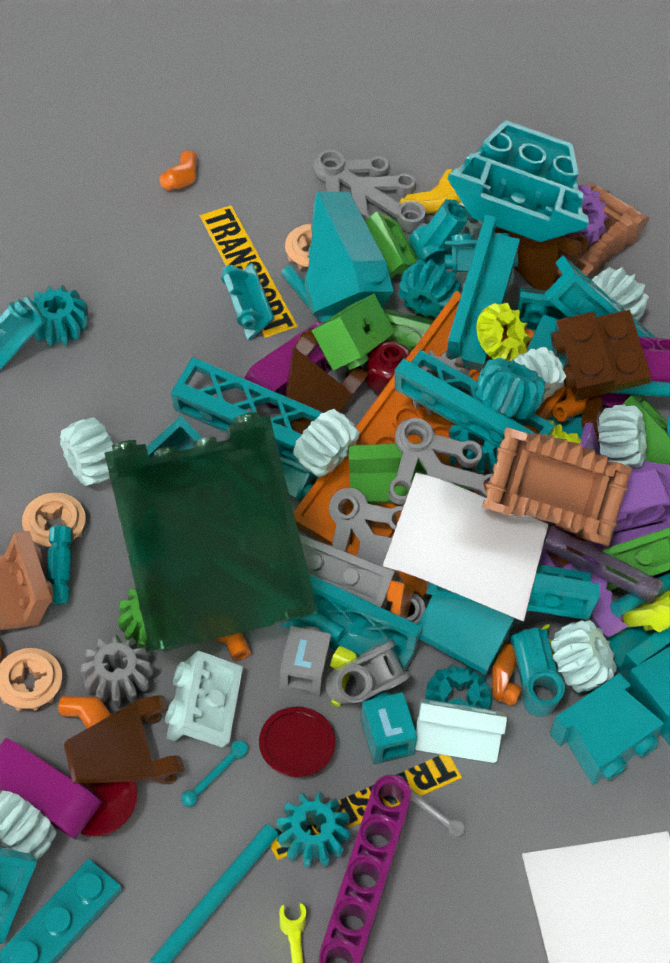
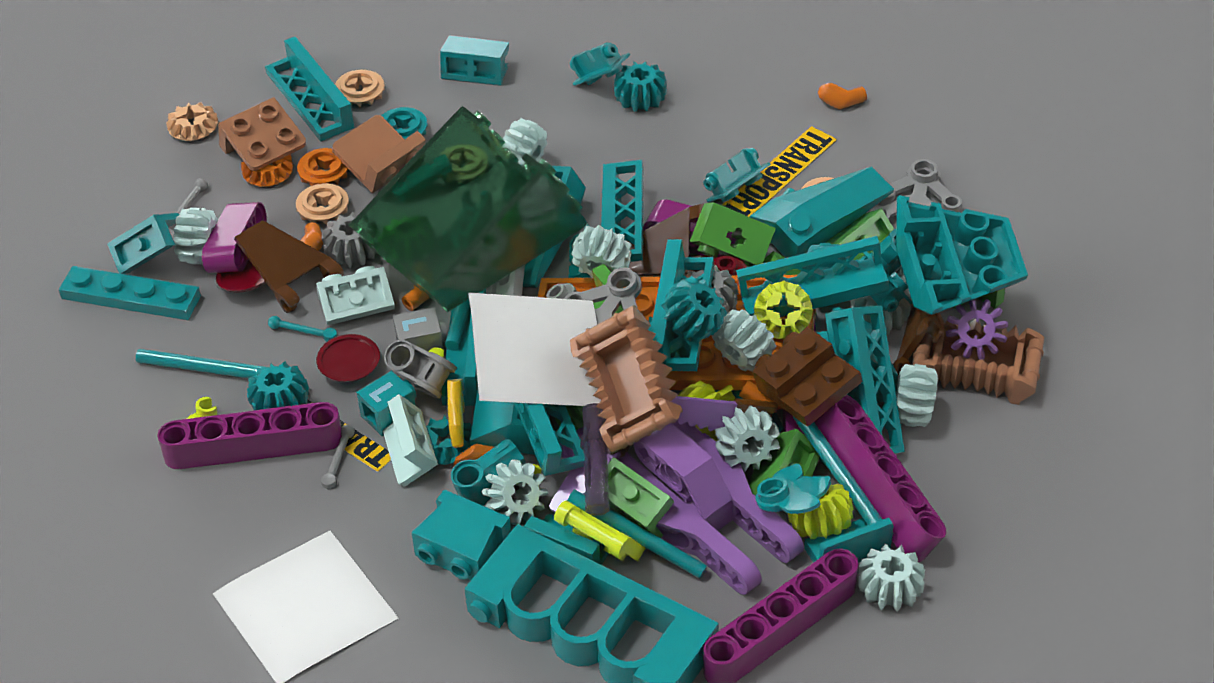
camera: 70 degrees right, 10 degrees down
none -> yellow piece [447,379,465,448]

